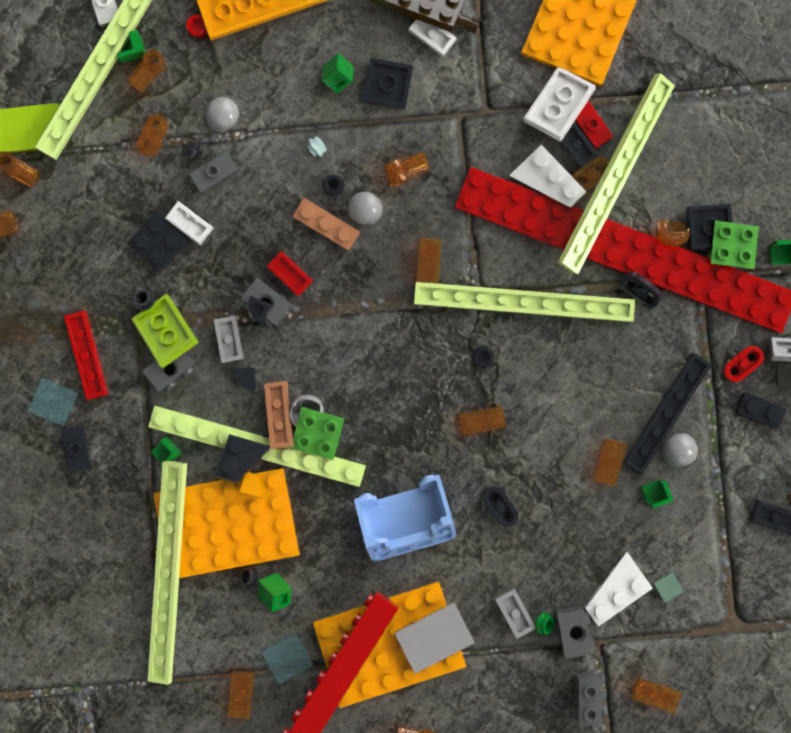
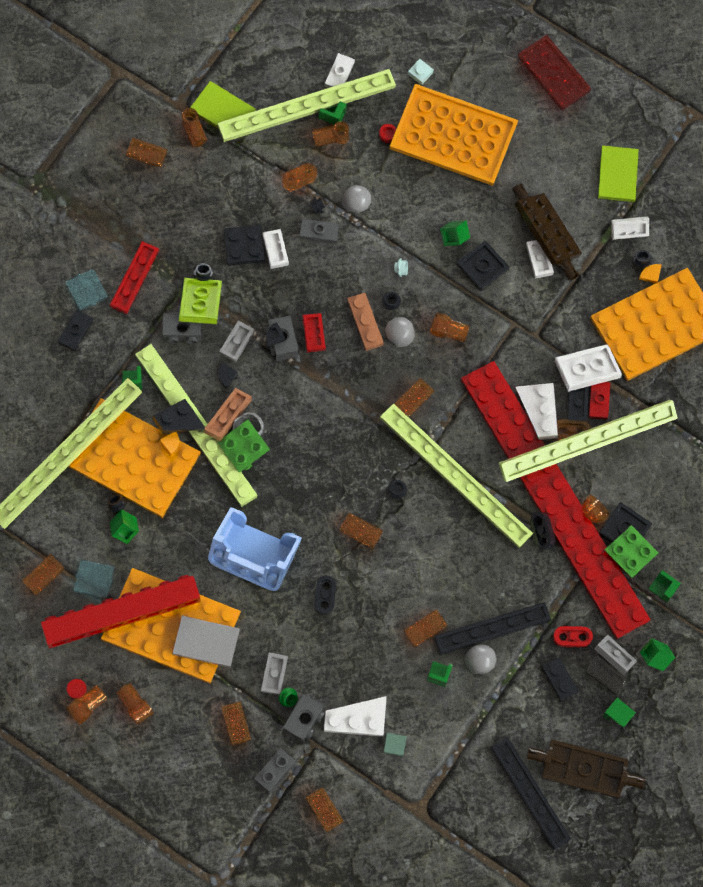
camera: 30 degrees right, 15 degrees down
none -> clear orange plate [221,701,251,746]

